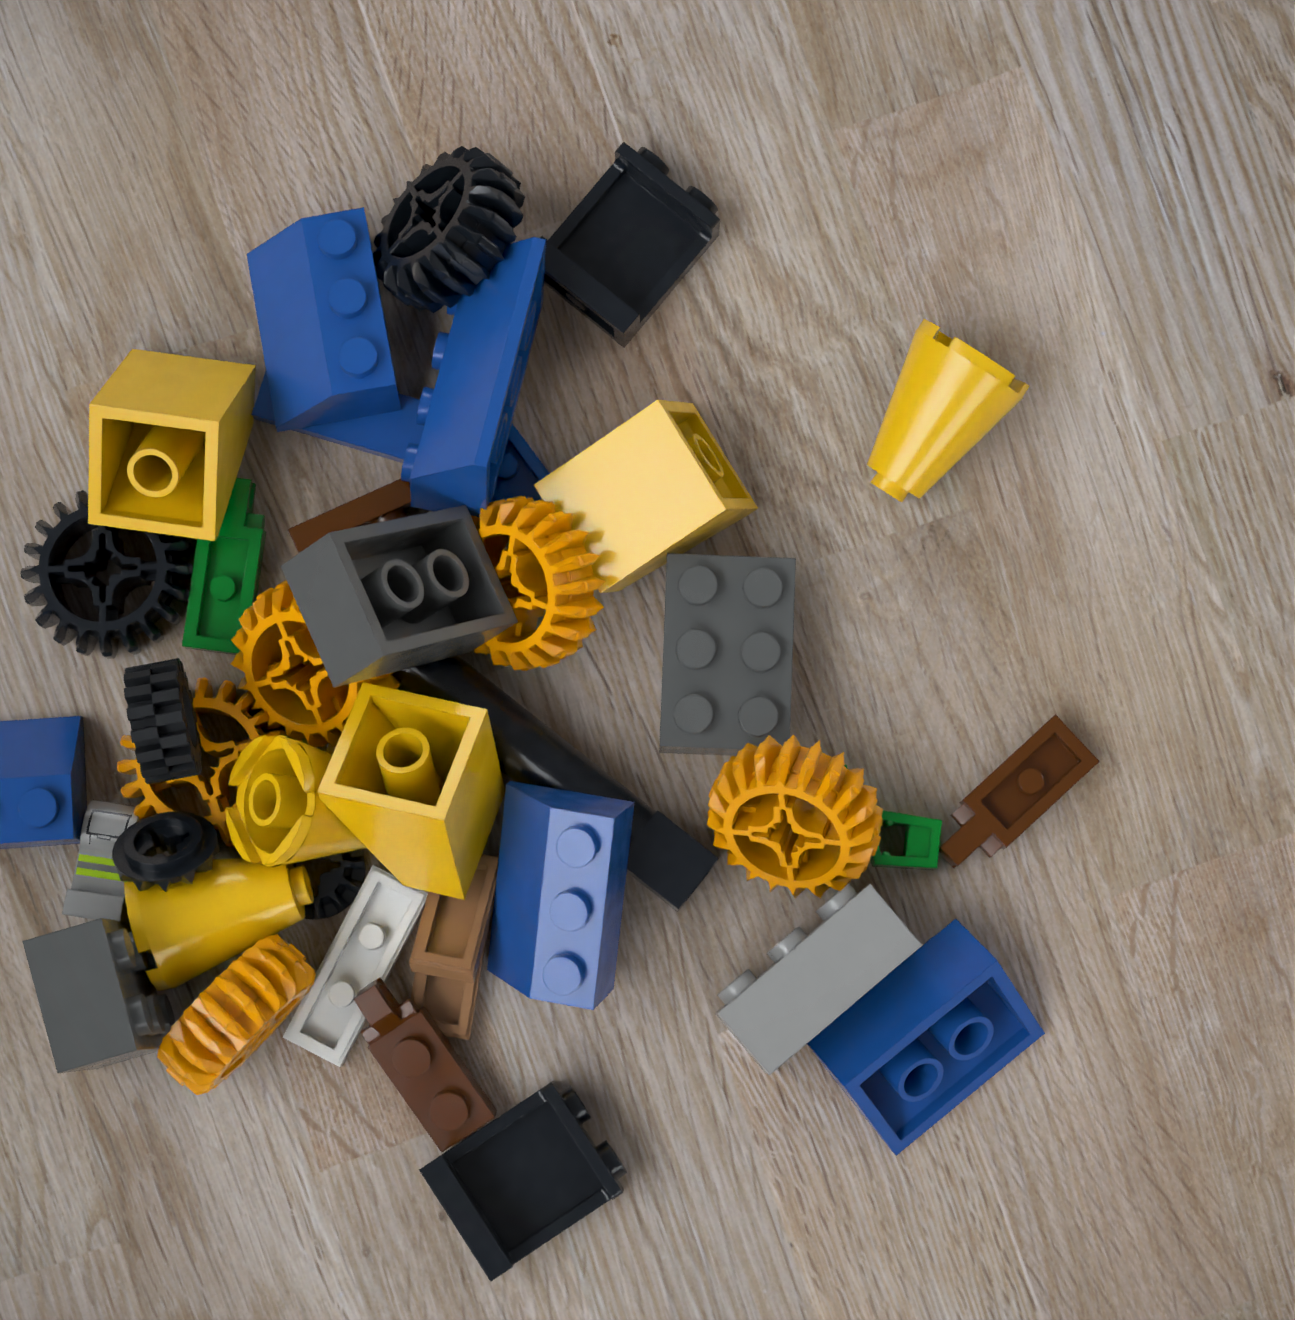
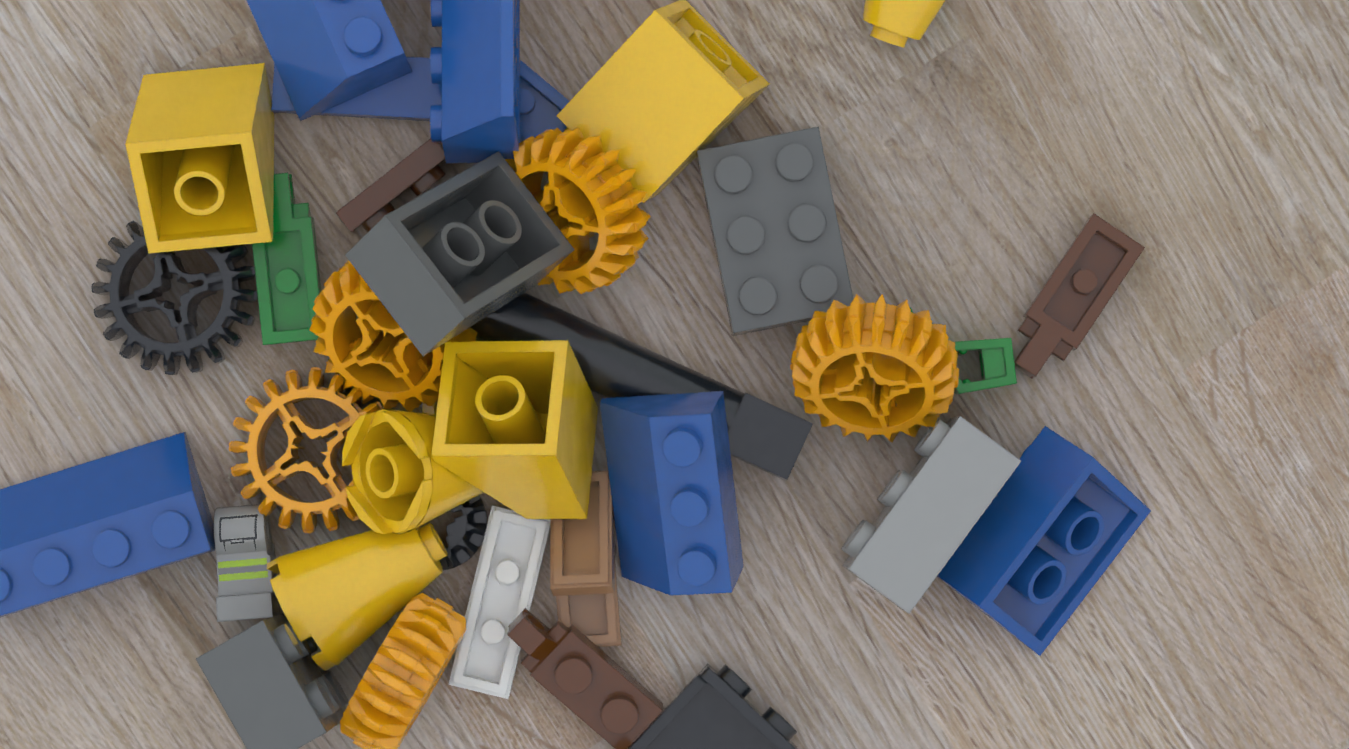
camera: 10 degrees left, 5 degrees up
black gear [112,812,220,892] -> none
black tyre [124,658,202,784] -> none

